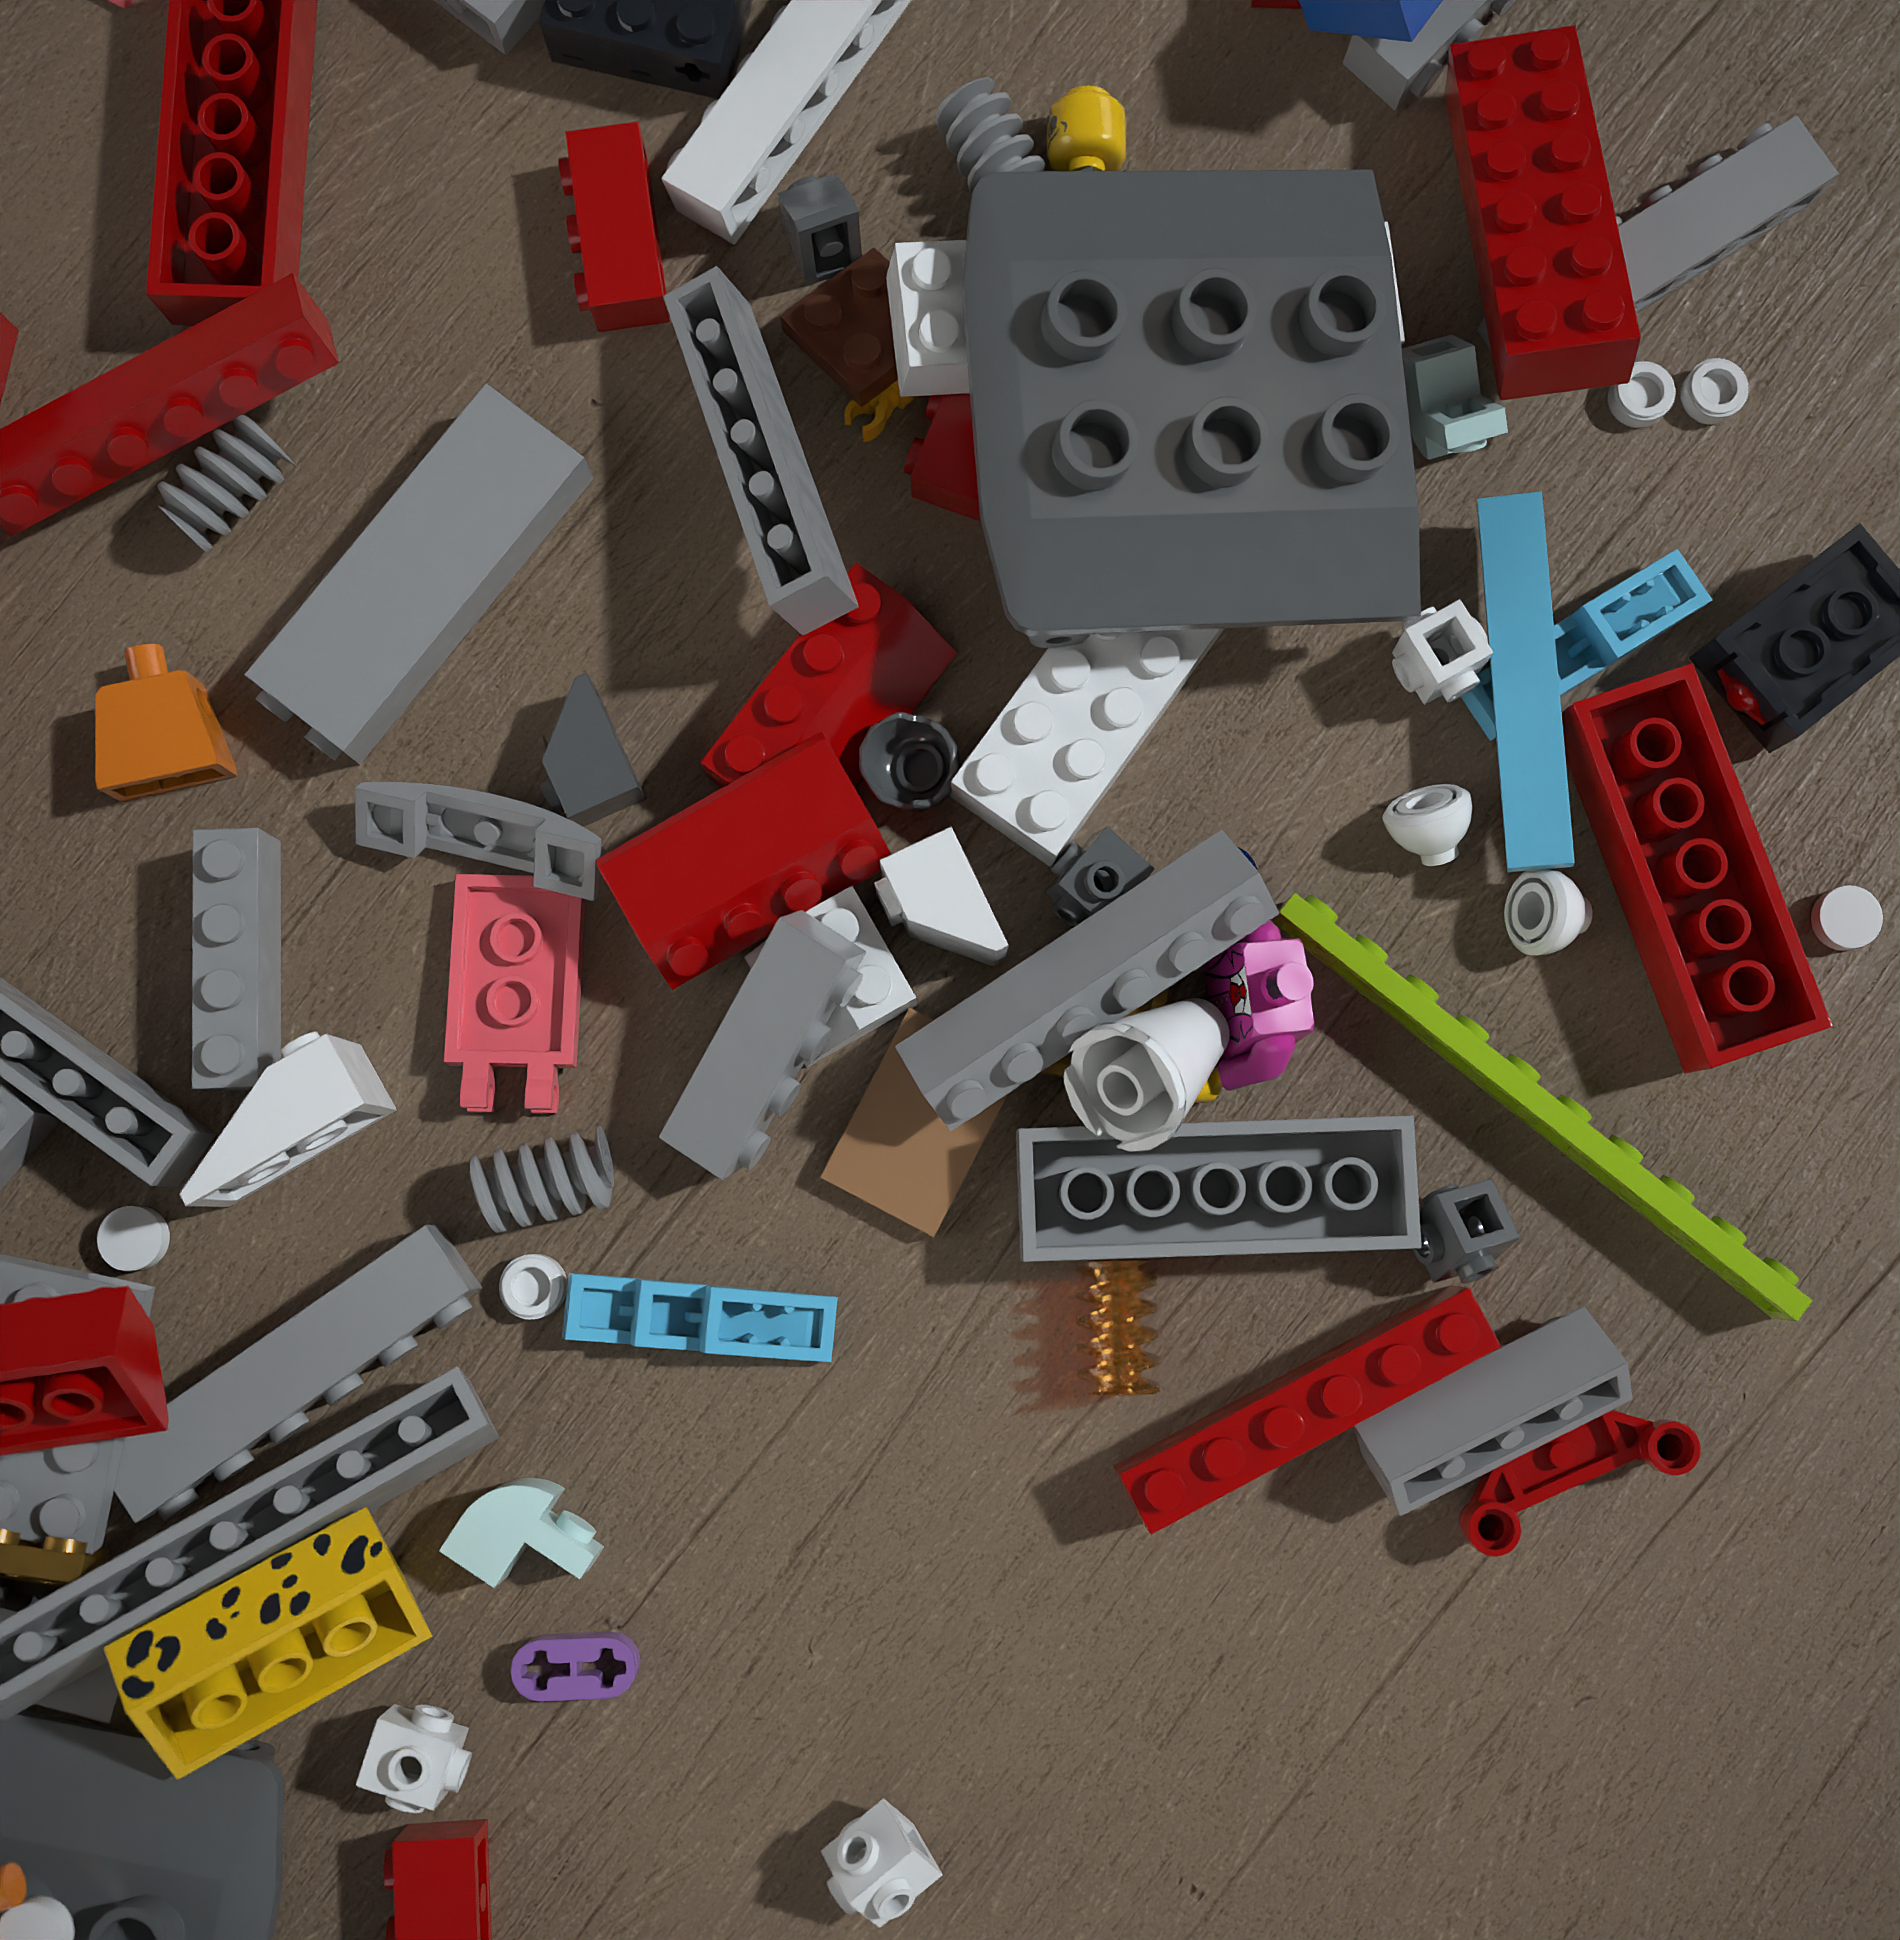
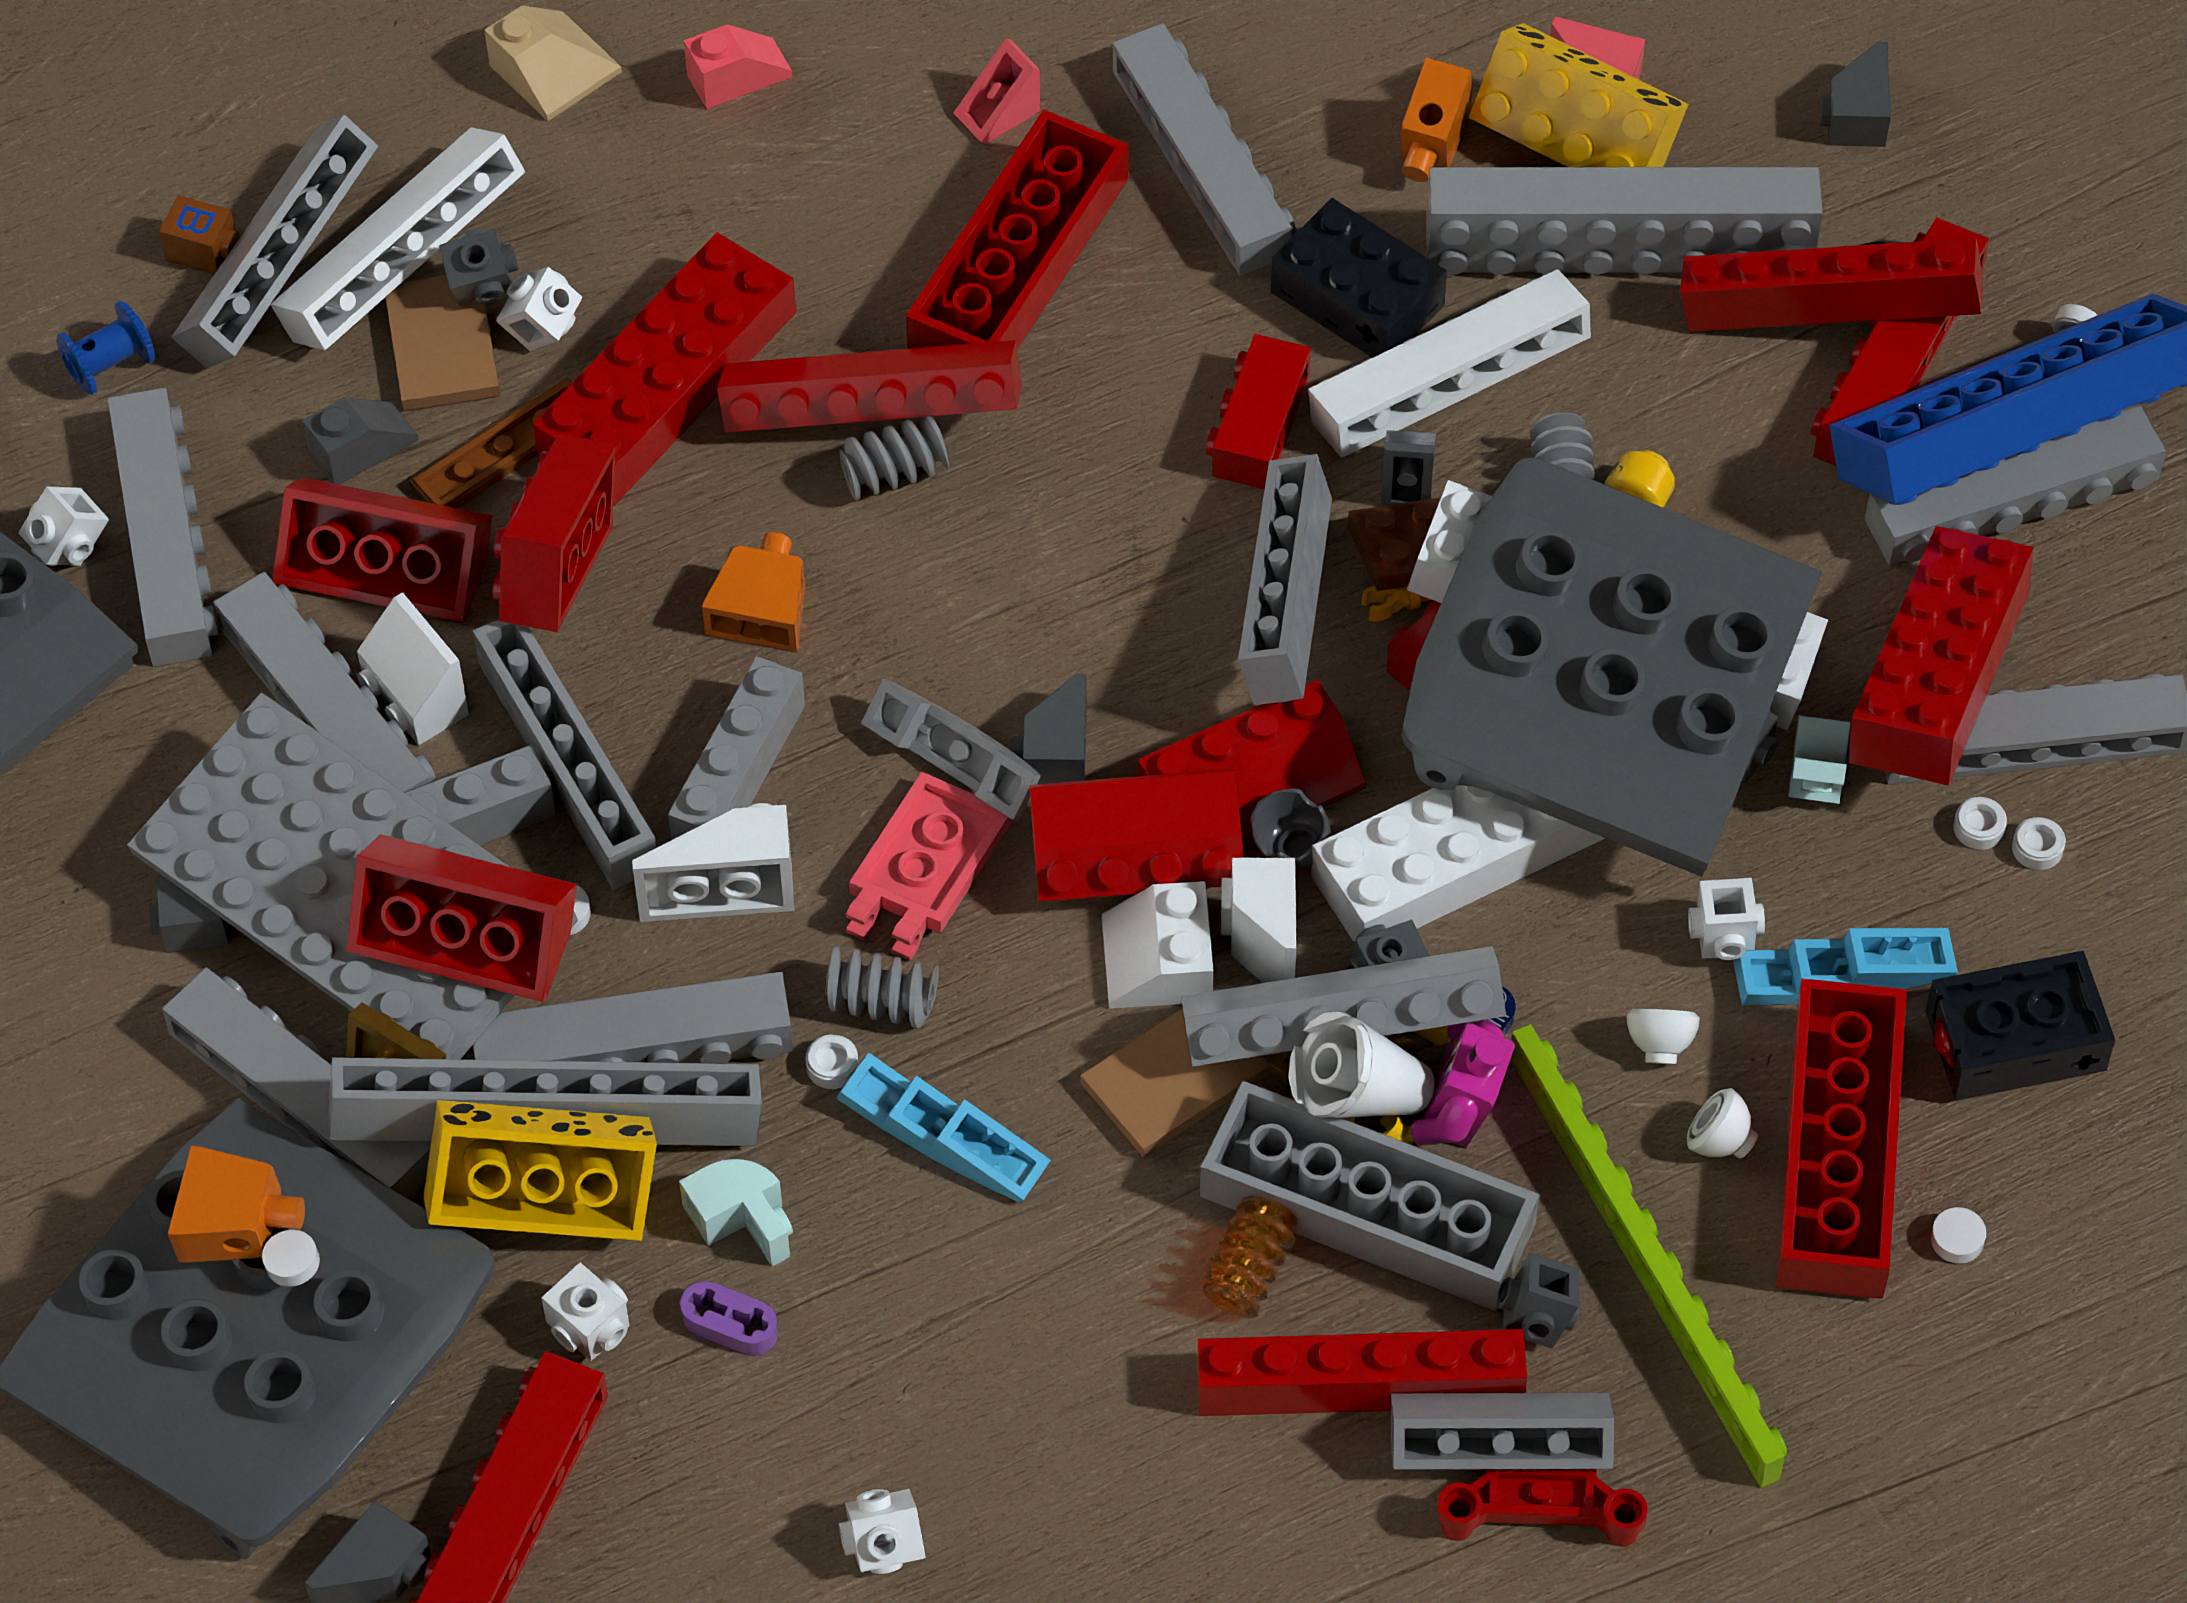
camera: 30 degrees right, 25 degrees down
light grey brick [245,383,594,764] -> none
light grey brick [659,910,867,1180] -> none
medium azure tile [1477,491,1575,872] -> none

